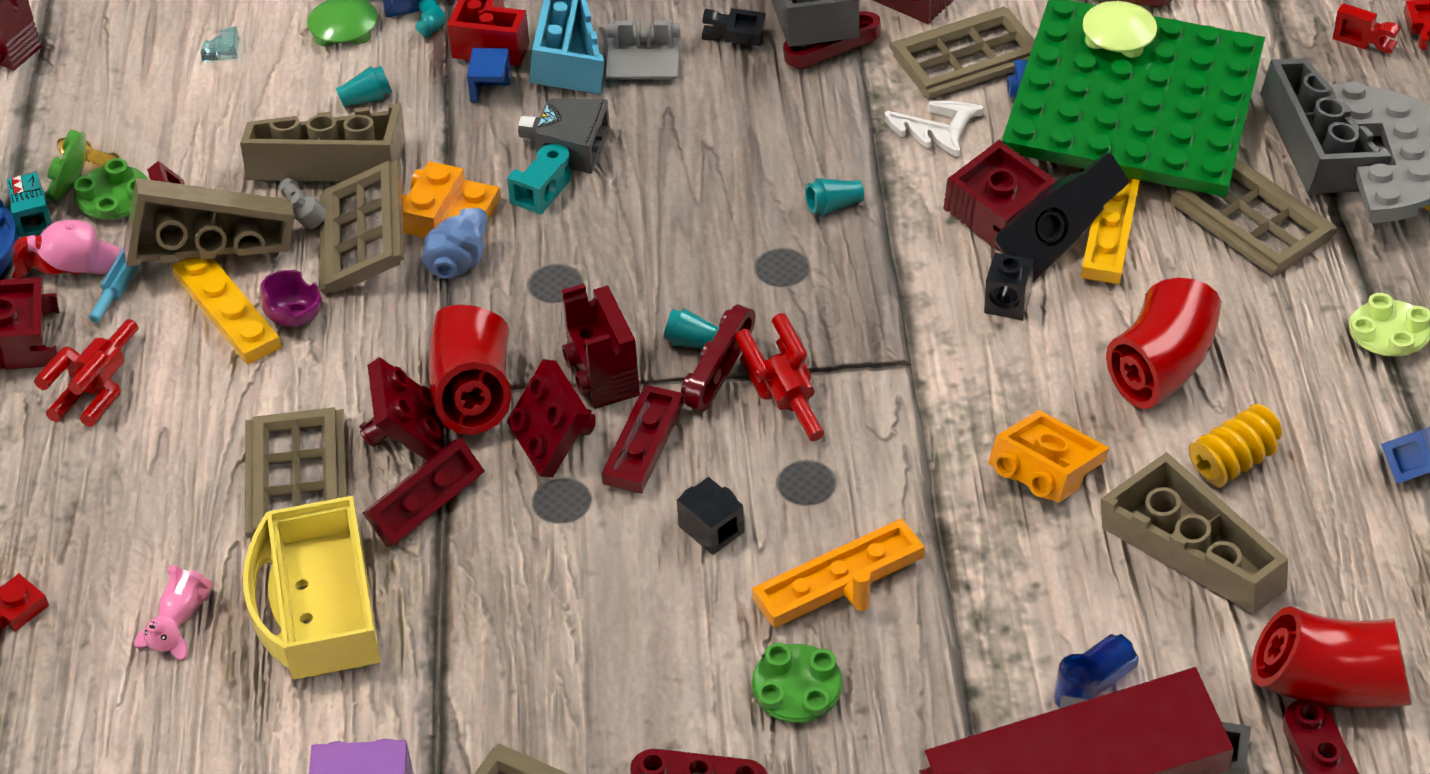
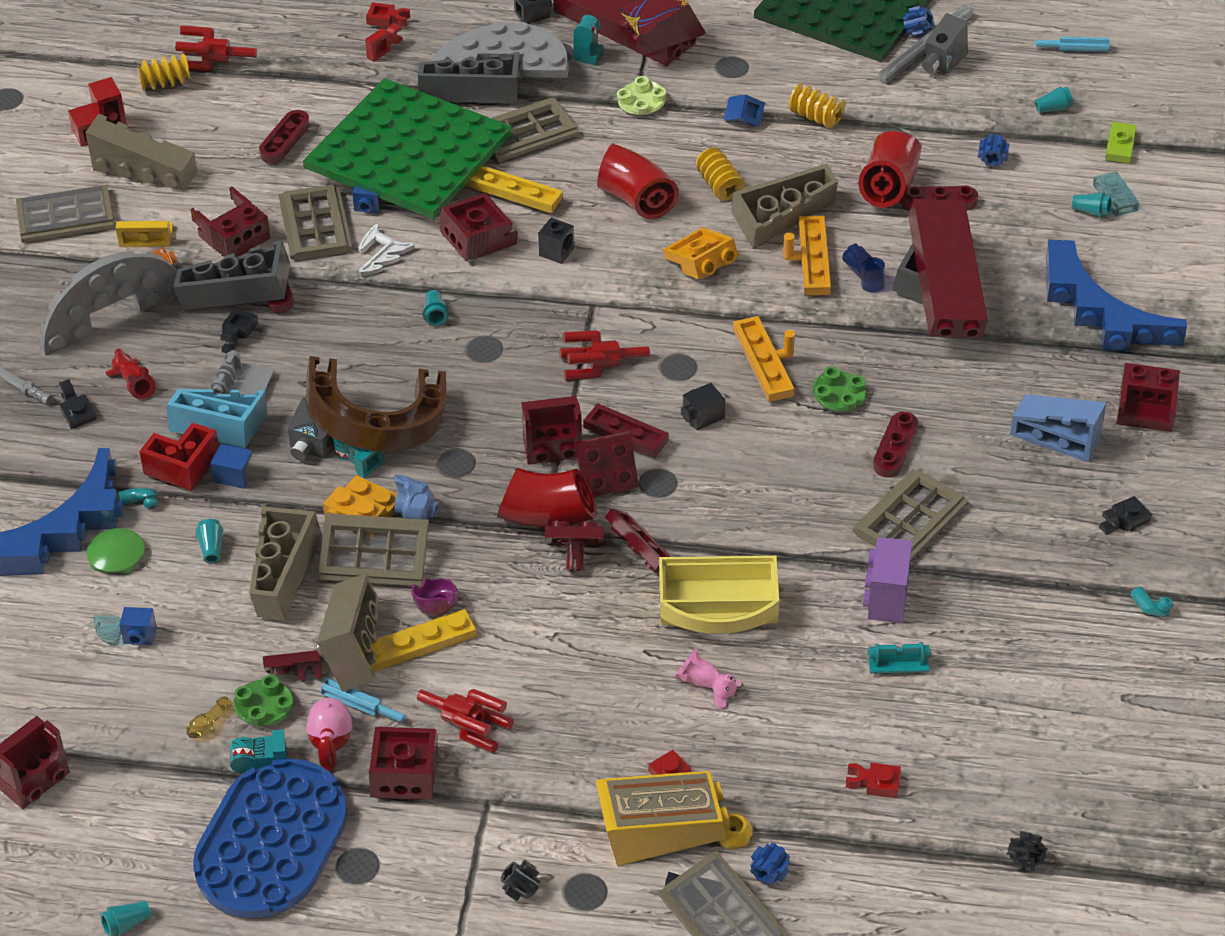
camera: 80 degrees left, 0 degrees up
bright green dish [46,129,87,202] -> none
dark tan piece [245,407,347,539] -> none
light grey piece [279,178,327,229] -> none
teal cone [663,308,719,349] -> none
dark red plate [681,304,756,412] -> none
black piece [994,153,1128,283] -> none
yellowish green dish [1083,1,1157,58] -> none
none -> blue plate [119,607,157,645]
none -> reddish brown piece [305,356,447,451]
none -> light orange plate [783,216,831,295]

